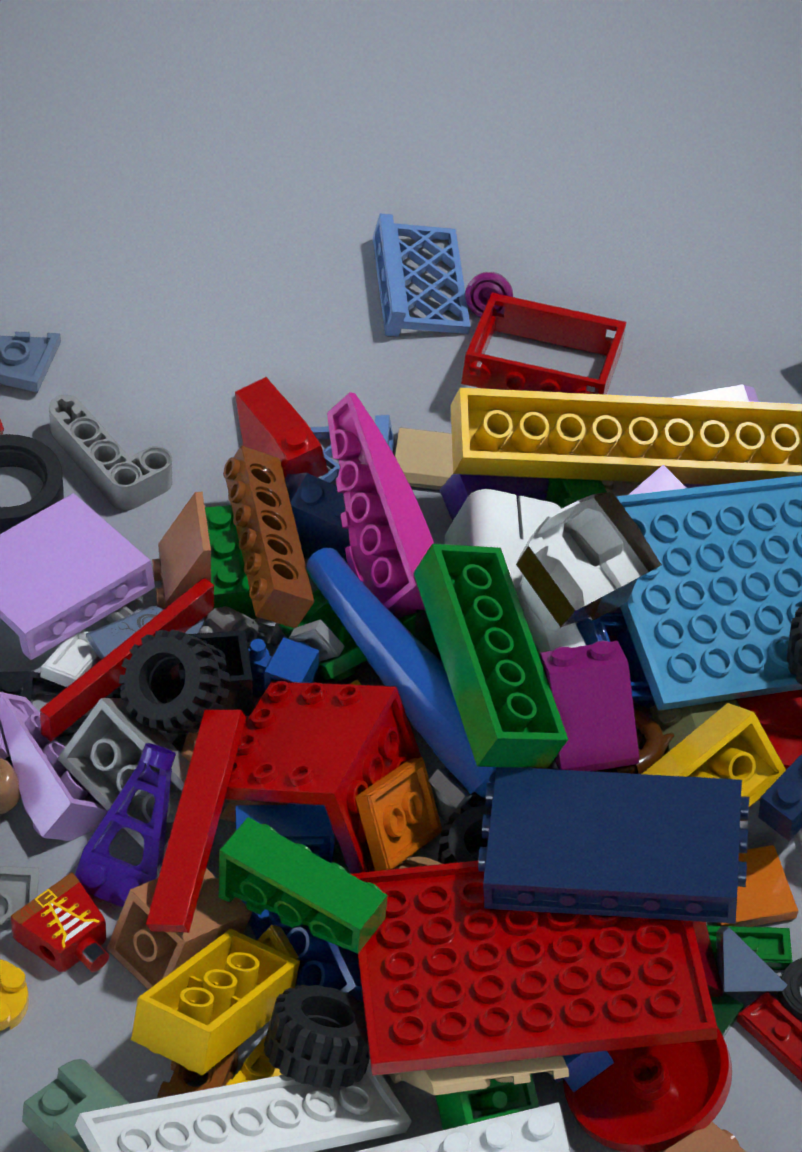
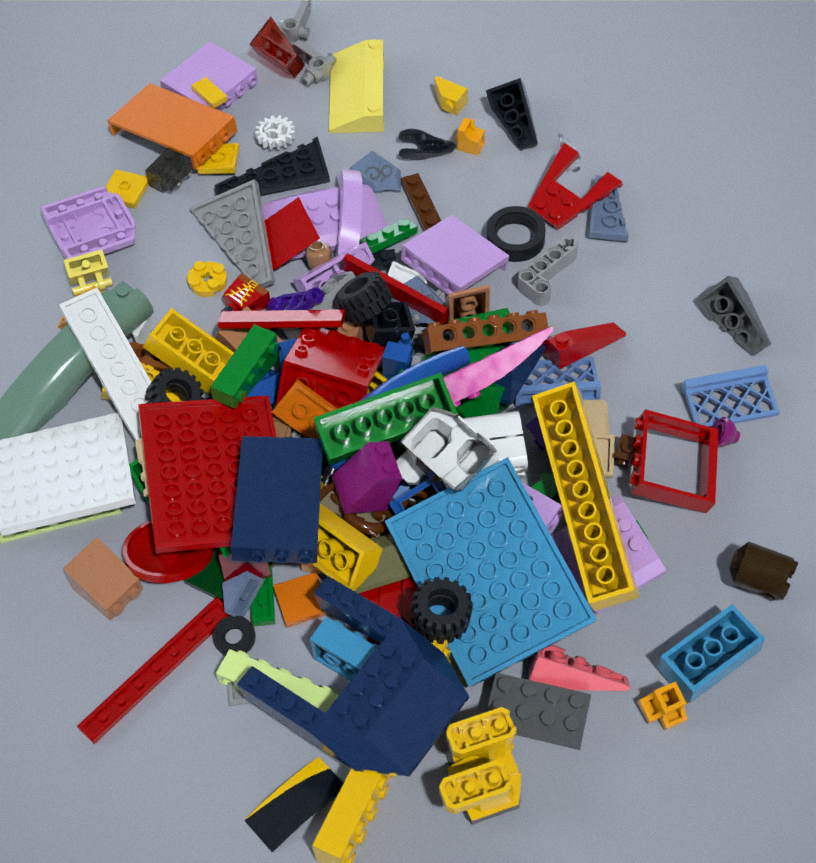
camera: 90 degrees right, 5 degrees up
none -> dark grey wedge [696,276,771,356]
none -> dark brown cylinder [729,542,798,601]

